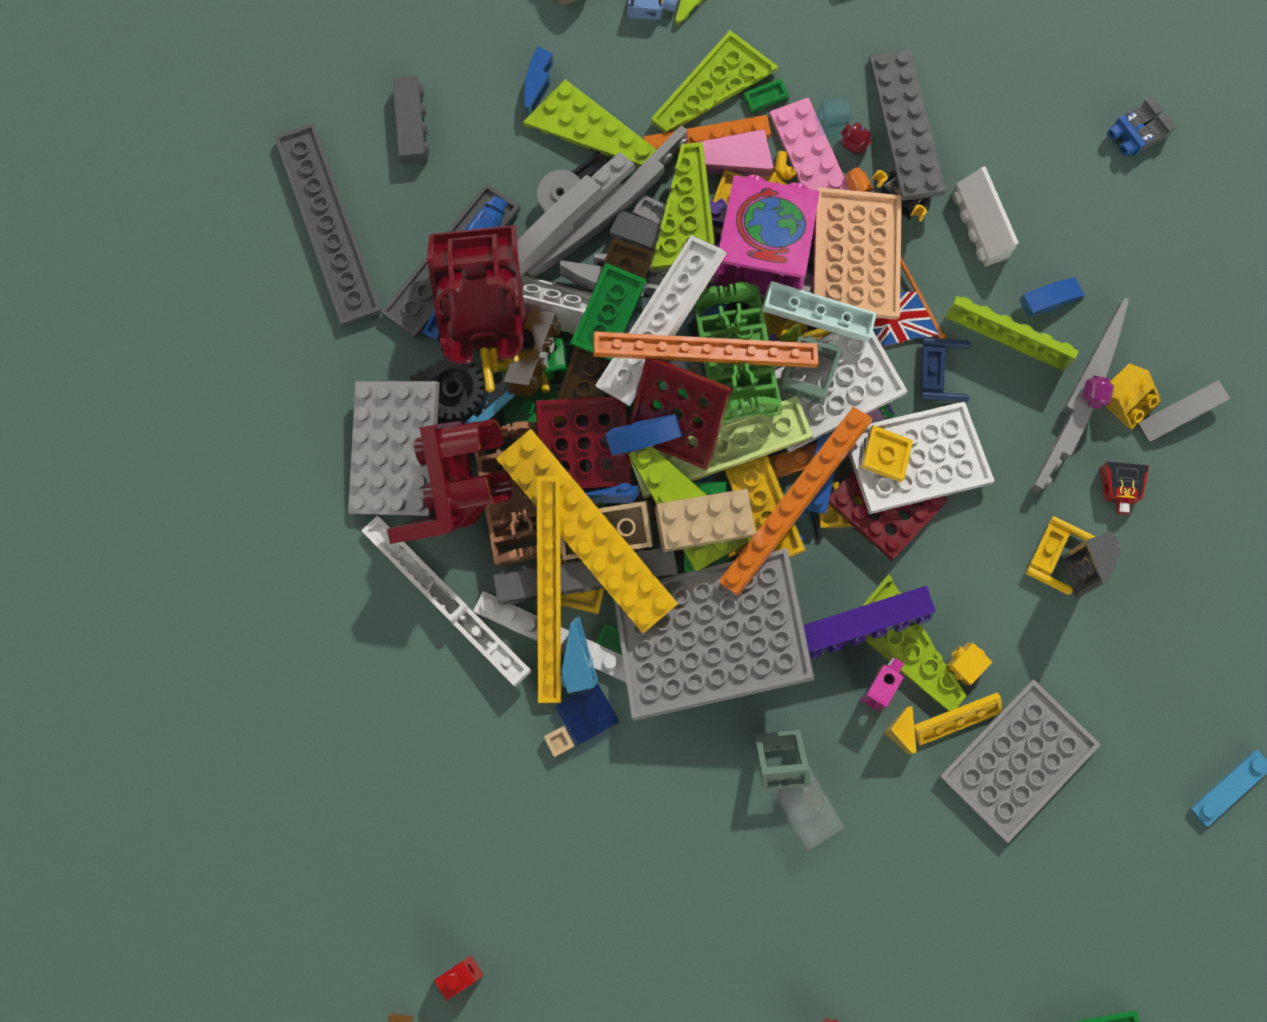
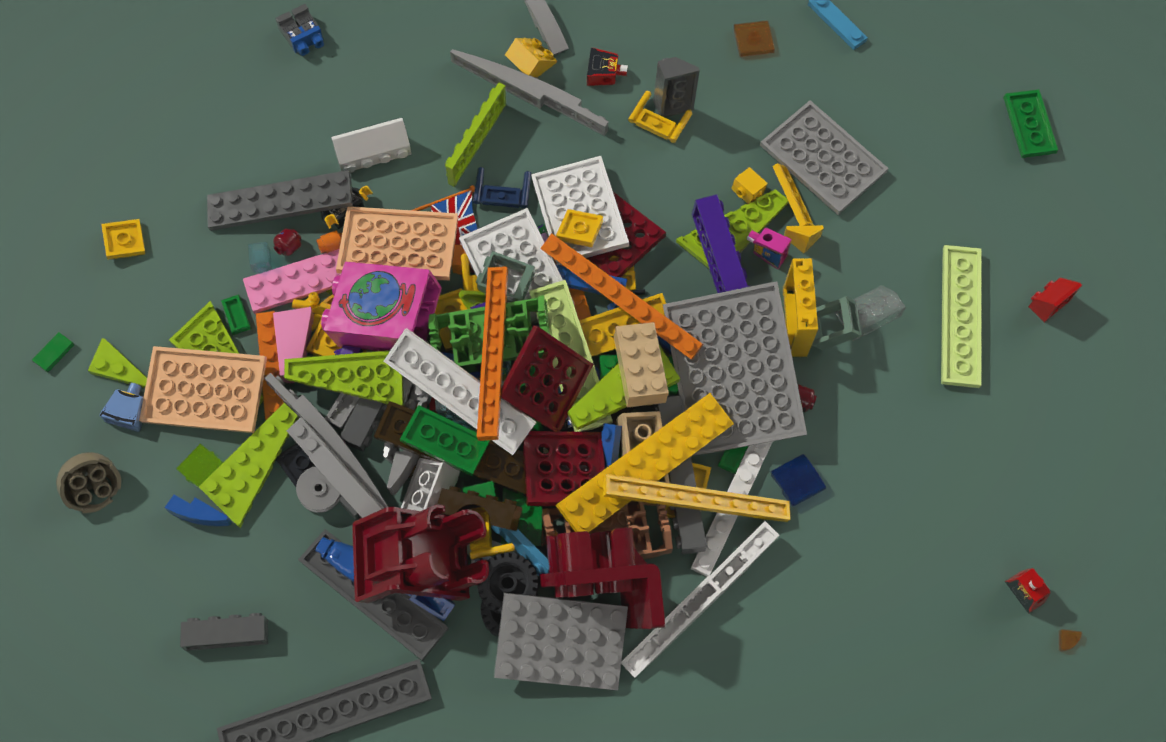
camera: 90 degrees left, 10 degrees down
tan plate [544,726,575,757] -> none
dark azure slope [561,617,598,693] -> none
blue slope [605,414,682,455] -> none
light aqua piece [762,281,876,342] -> none
blue slope [1019,277,1085,318] -> none
magenta head [1082,375,1114,409] -> none
none -> light nougat plate [139,346,267,433]
none -> clear neon green piece [176,444,223,489]
none -> clear orange plate [733,21,775,57]
none -> yellow window [783,258,818,357]
none -> dark red head [798,385,817,412]
none -> yellowish green plate [941,245,981,388]

